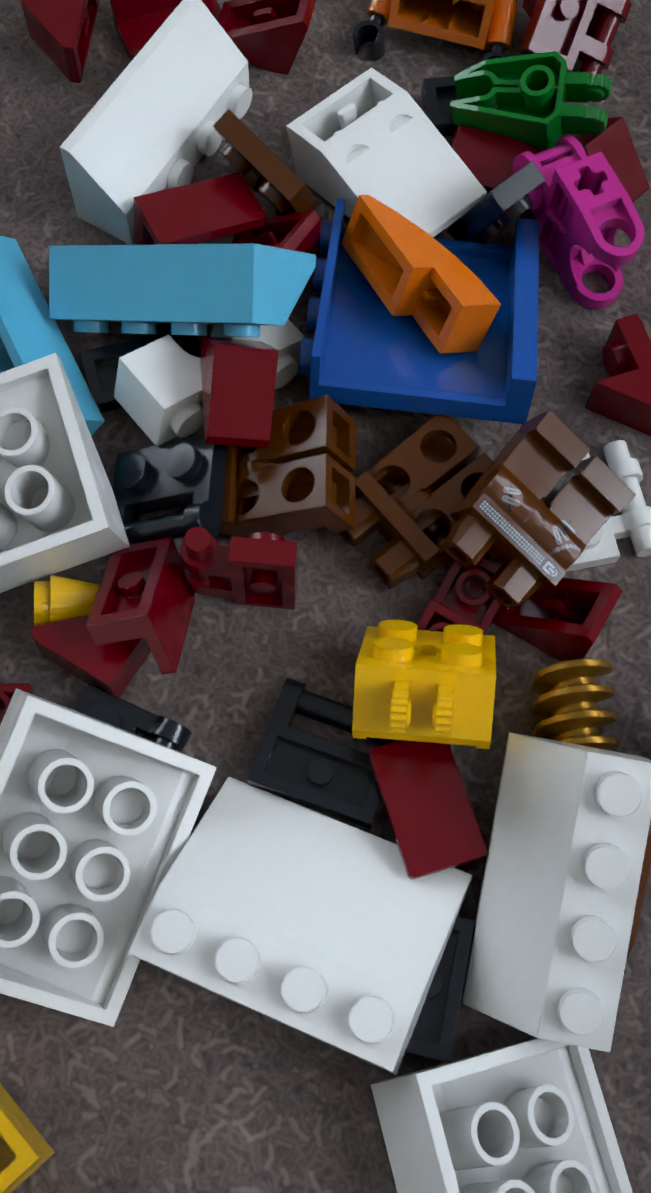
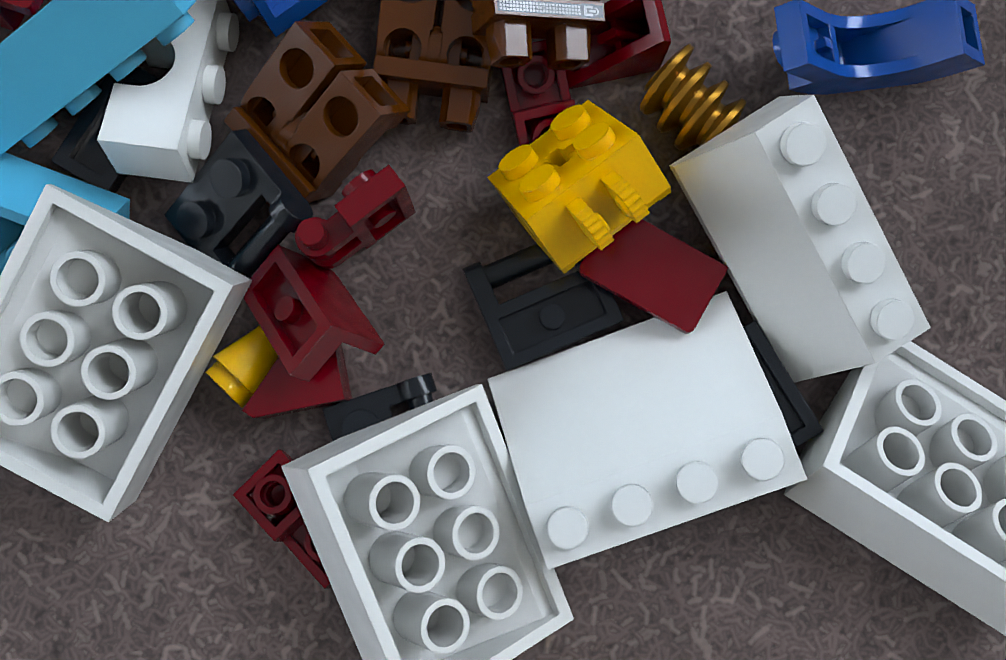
camera: 40 degrees left, 15 degrees up
dark red slope [200,336,279,448] -> none

